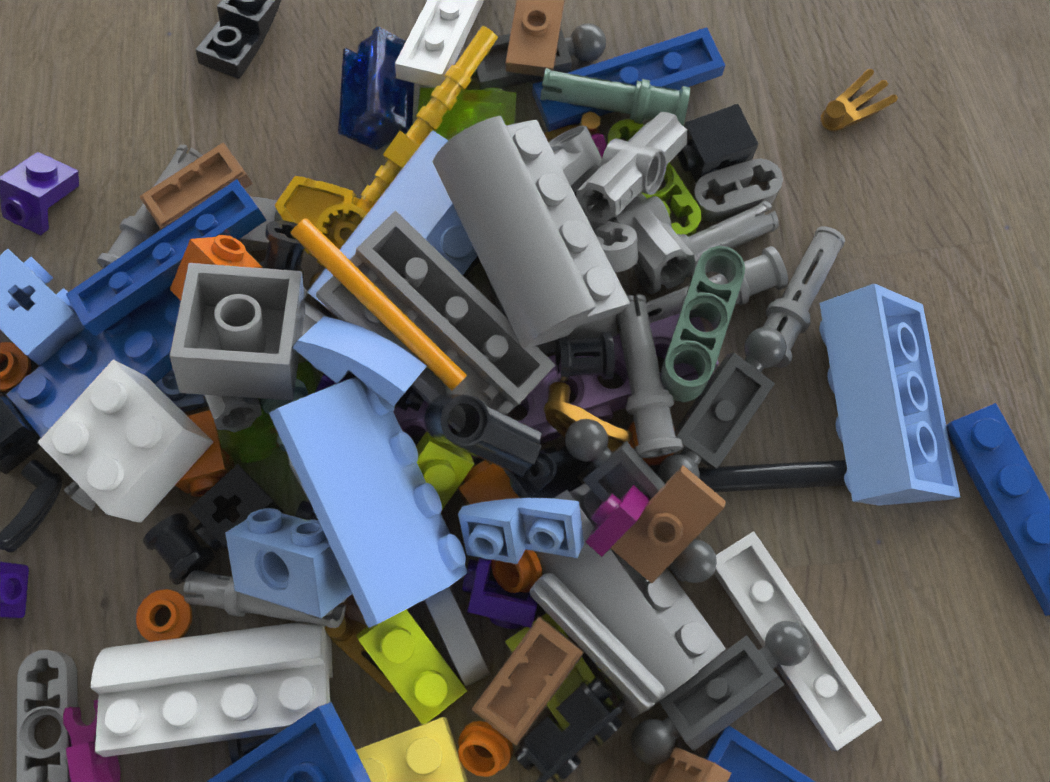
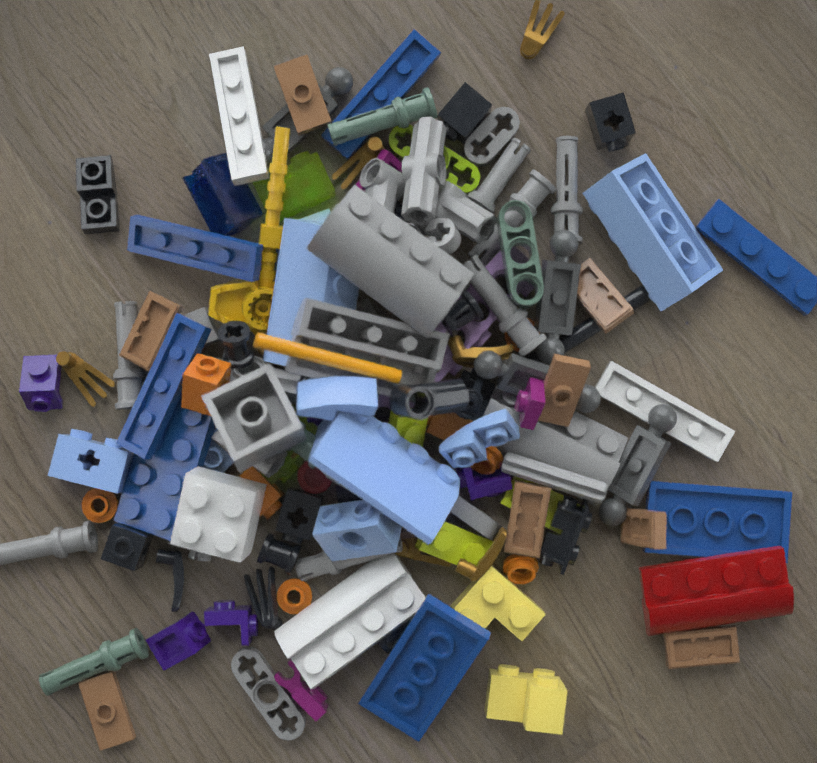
camera: 30 degrees left, 15 degrees up
none -> pearl gold piece [56,351,116,407]
none -> blue plate [127,215,263,282]
none -> dark purple bracket [204,600,258,646]
none -> black piece [244,566,283,631]
none -> red tile [297,461,333,494]
none -> pearl gold piece [455,527,507,581]
none -> medium nougat plate [577,258,634,334]
none -> black brick [585,92,636,152]

